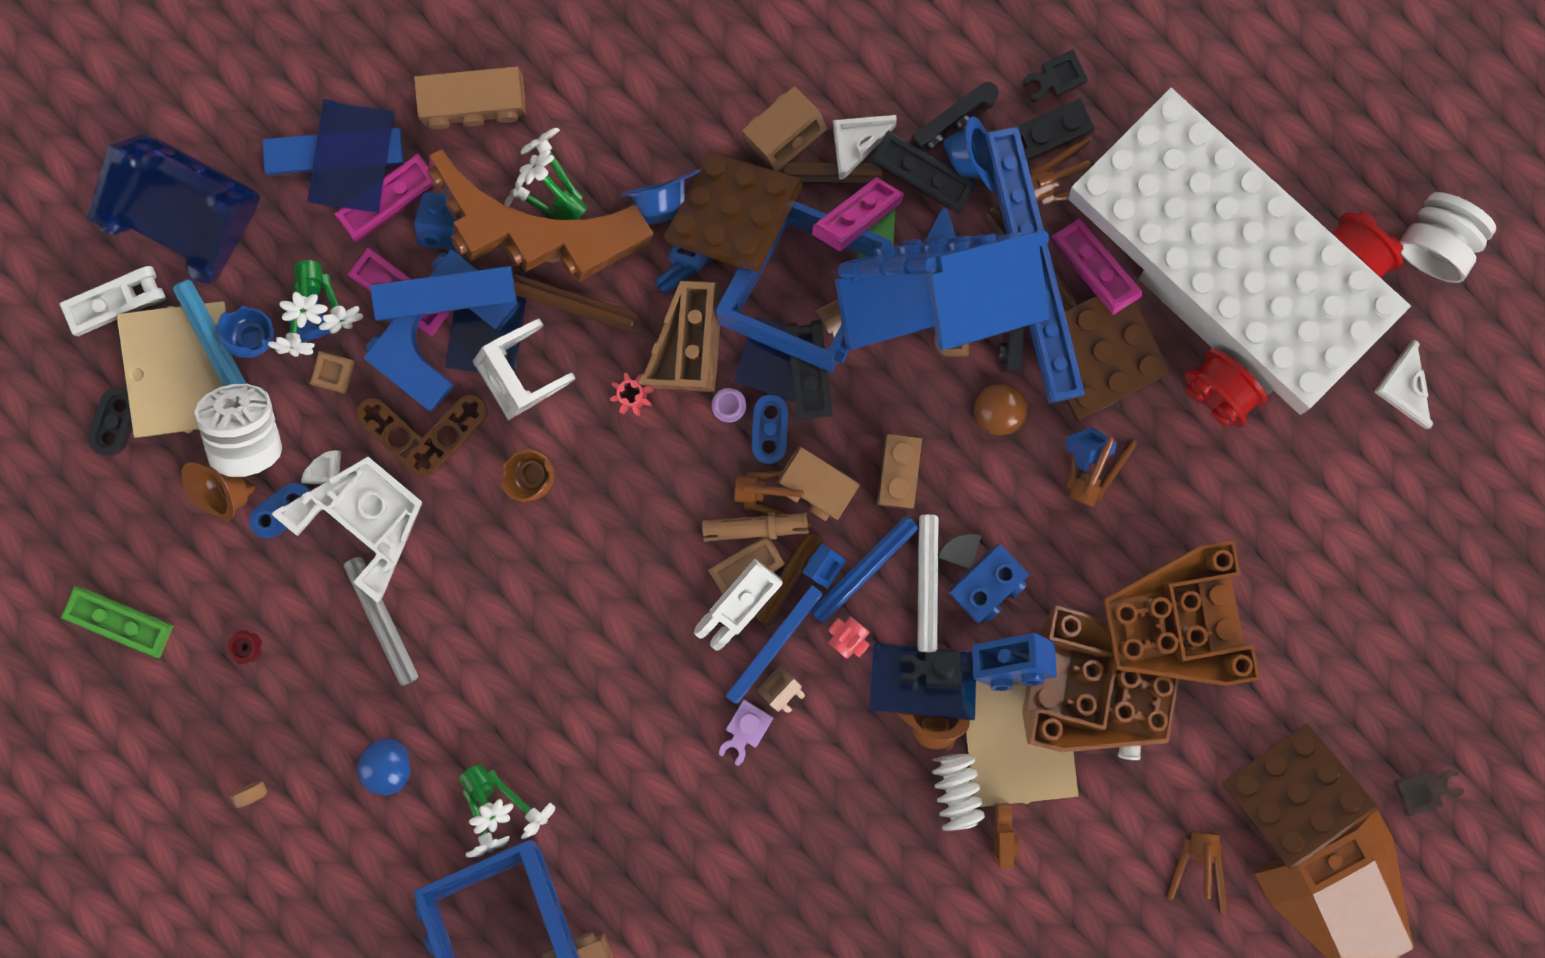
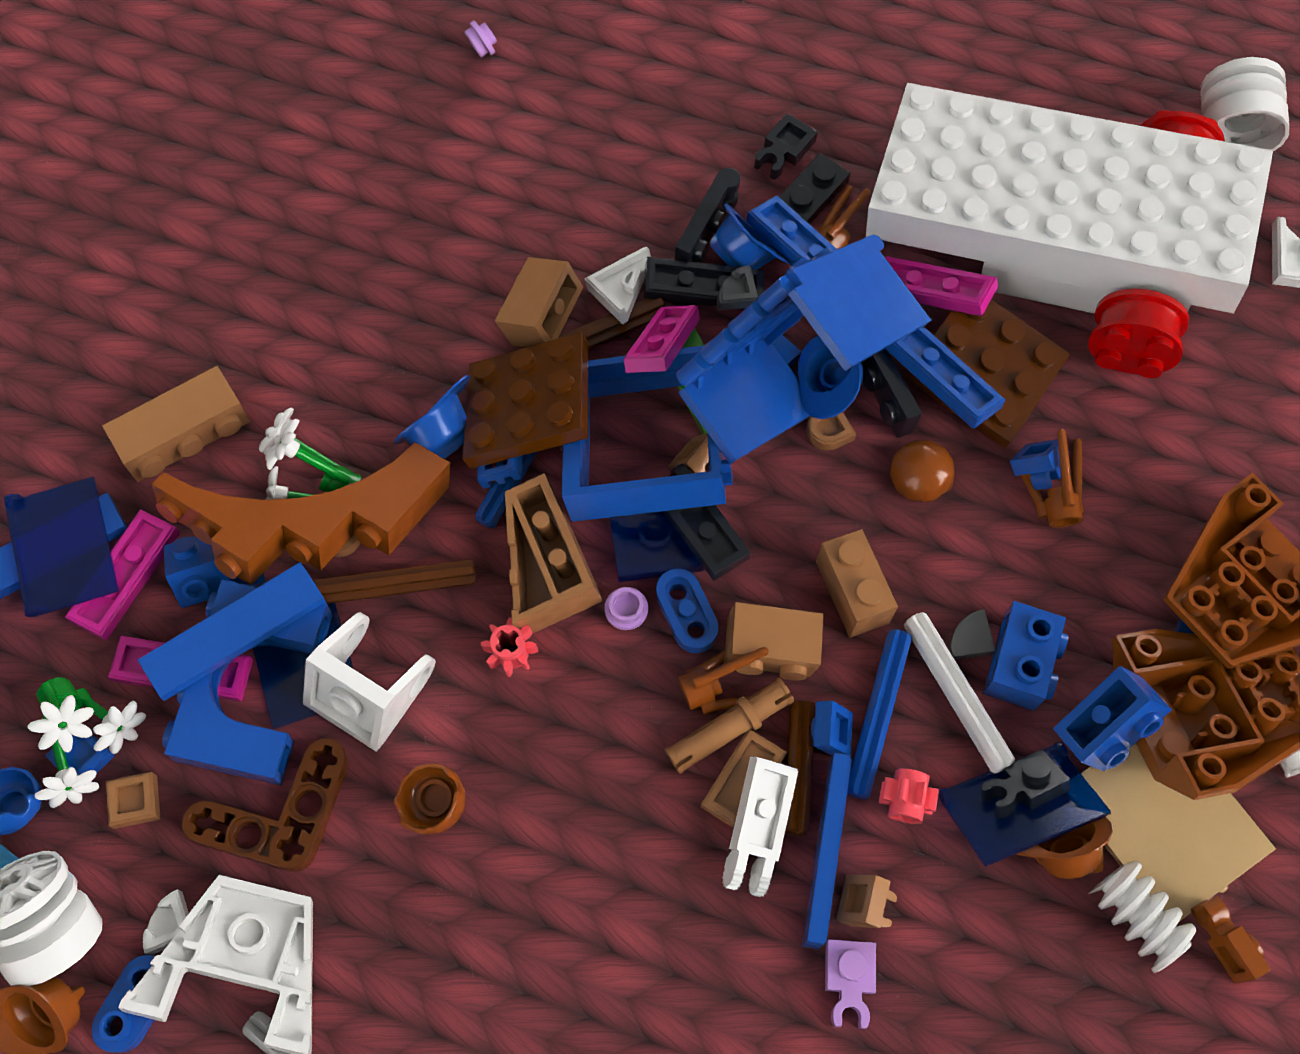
camera: 30 degrees left, 20 degrees down
none -> dark grey tile [717,265,758,311]

